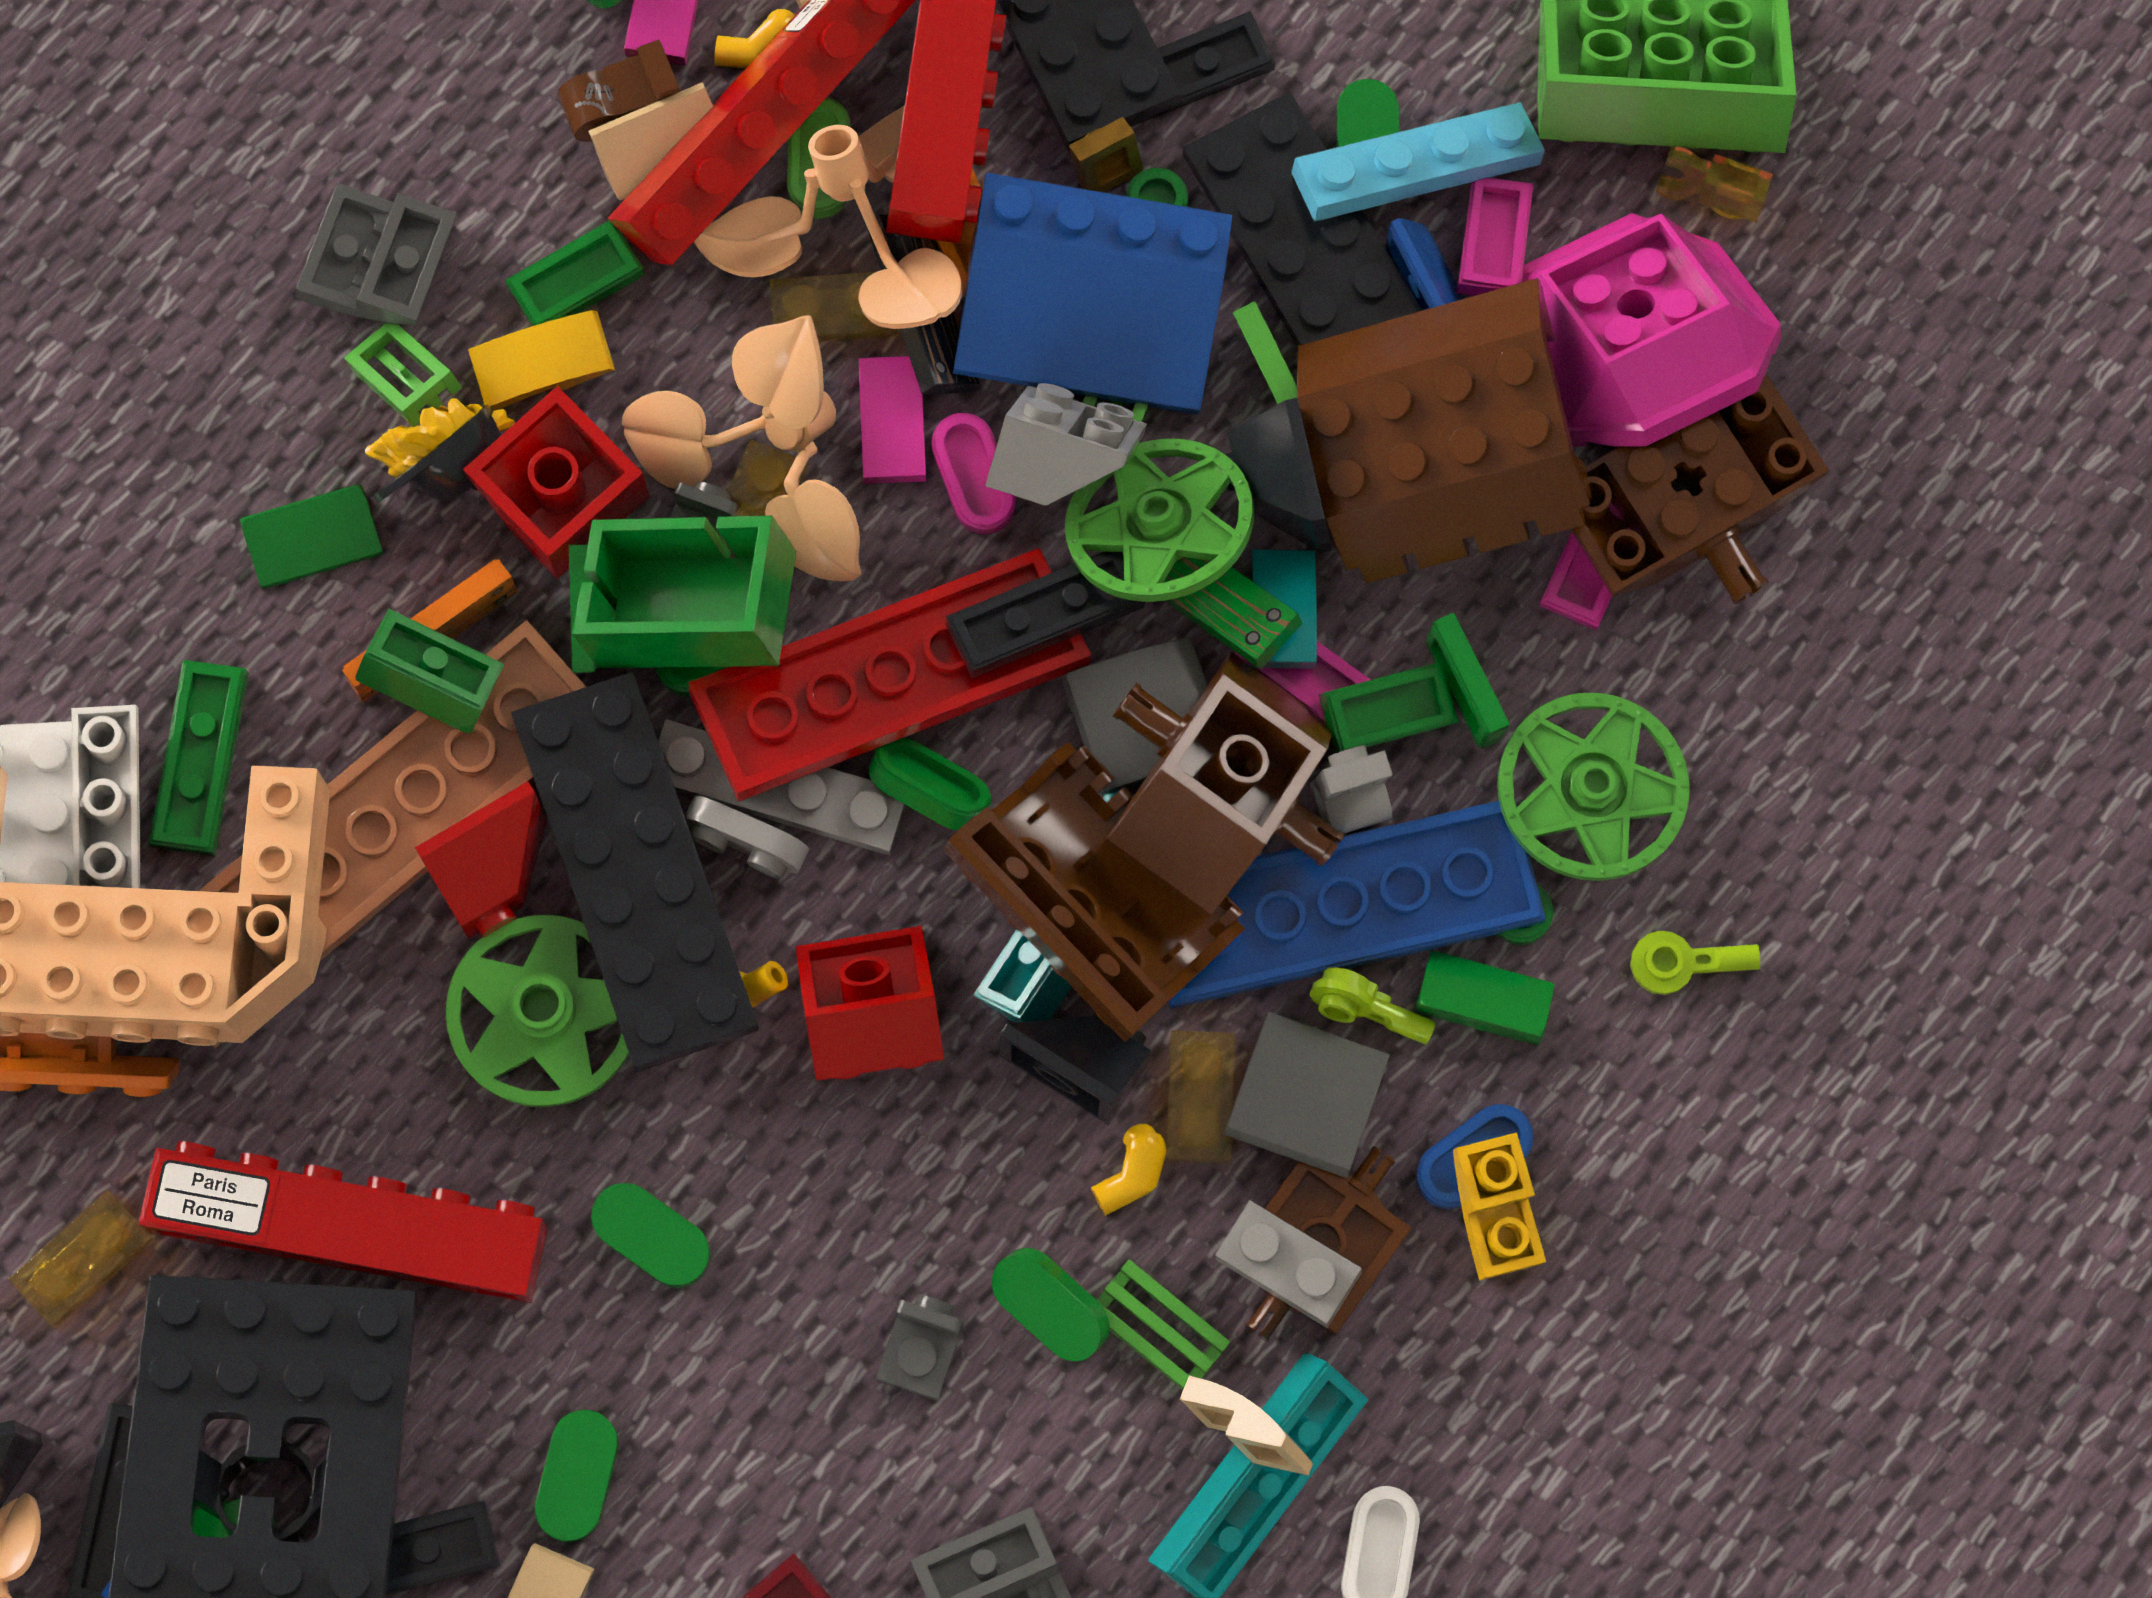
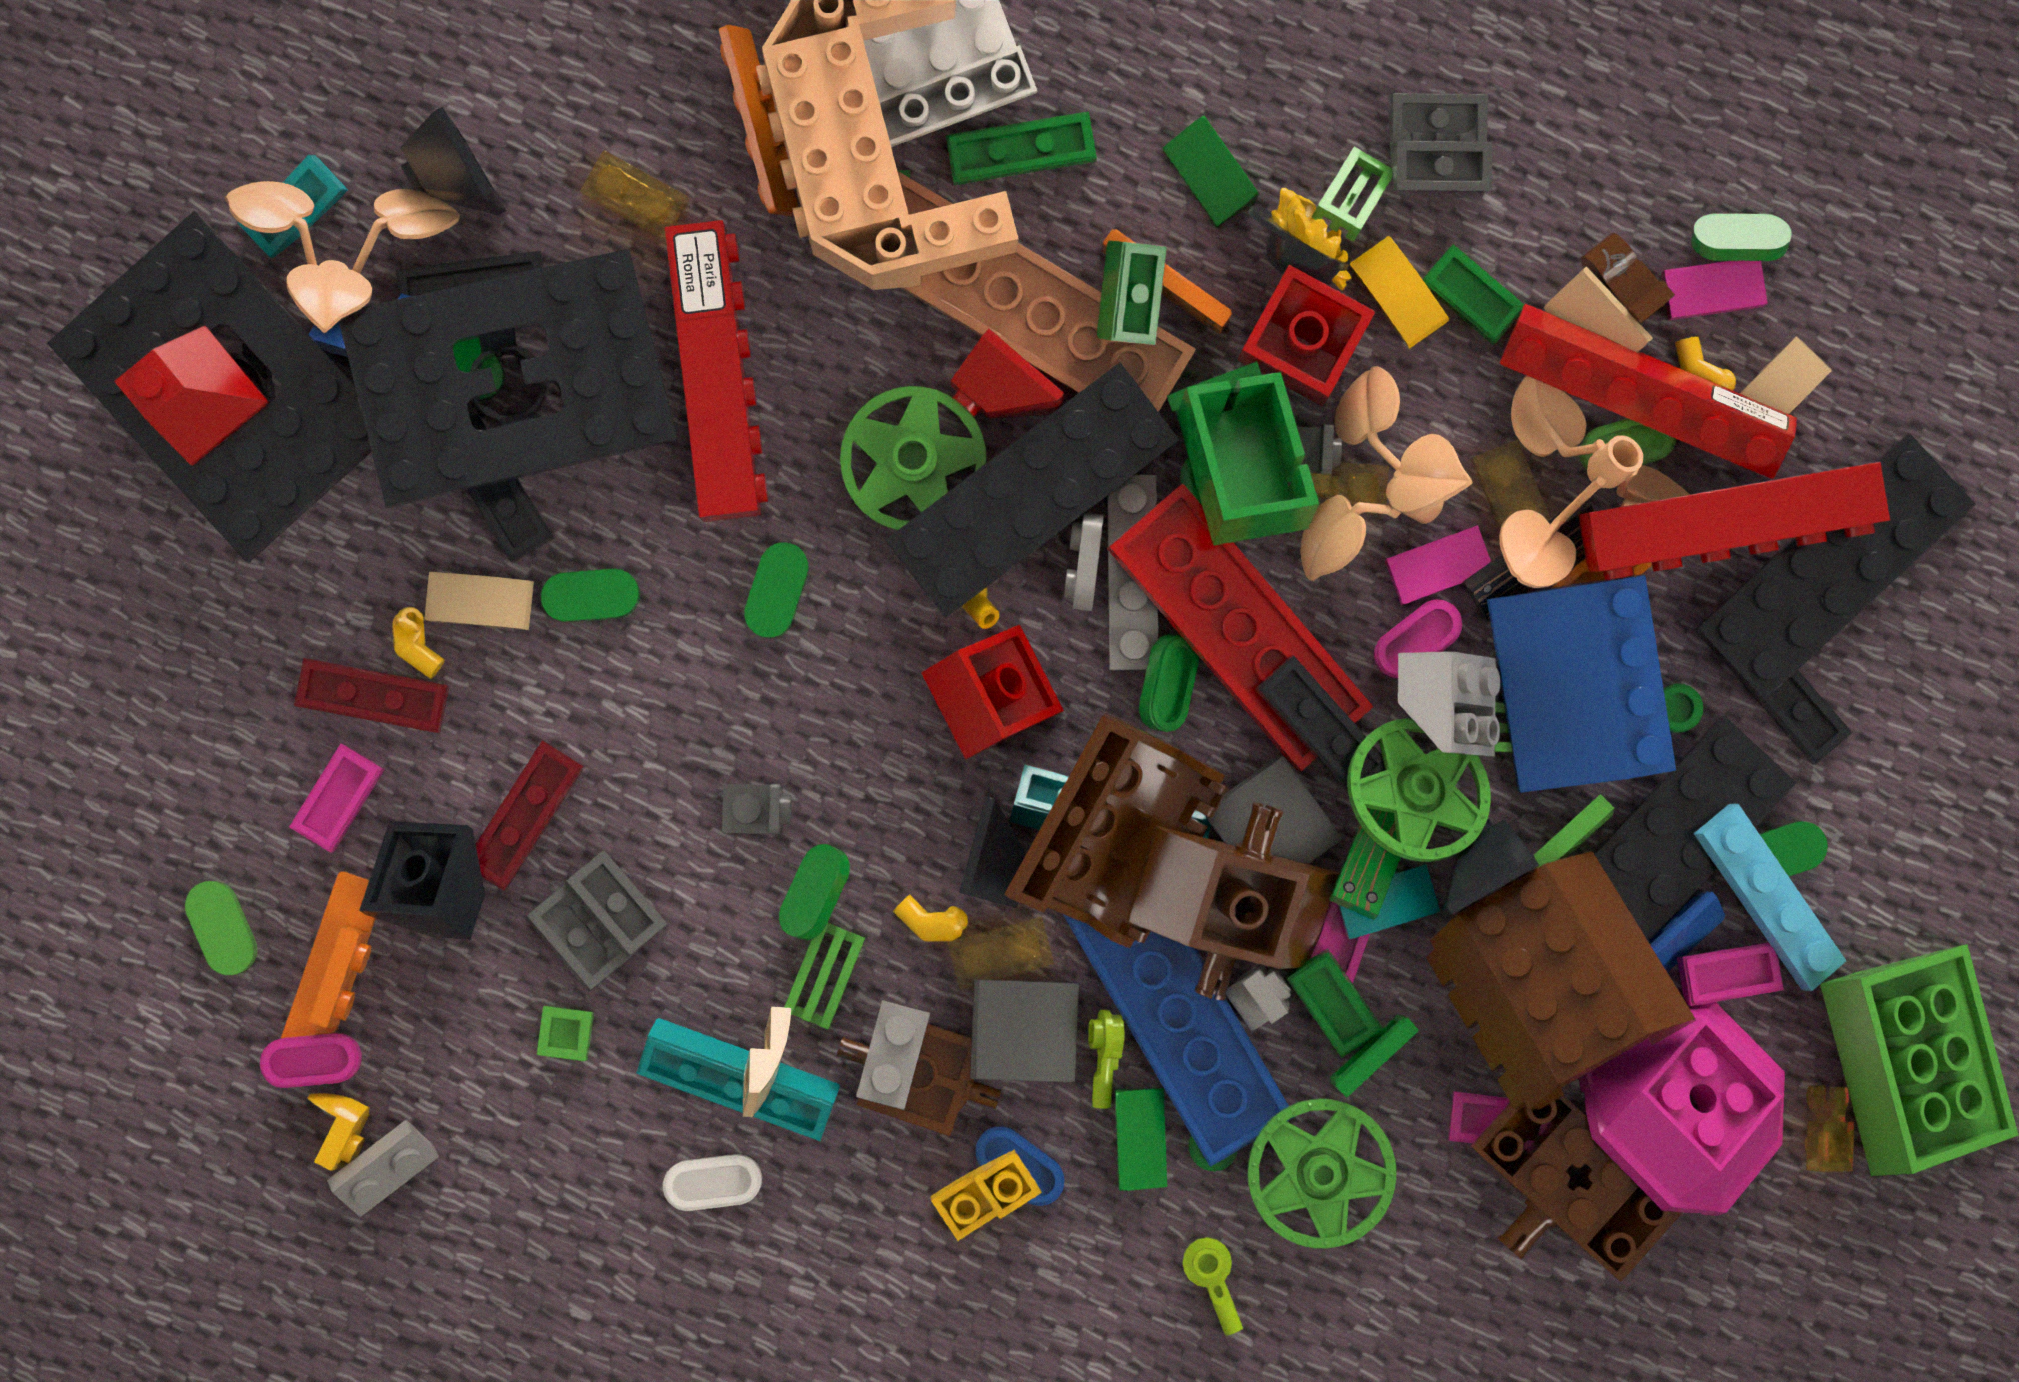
camera: 75 degrees right, 10 degrees up
pearl gold plate [1069,117,1144,193] -> none

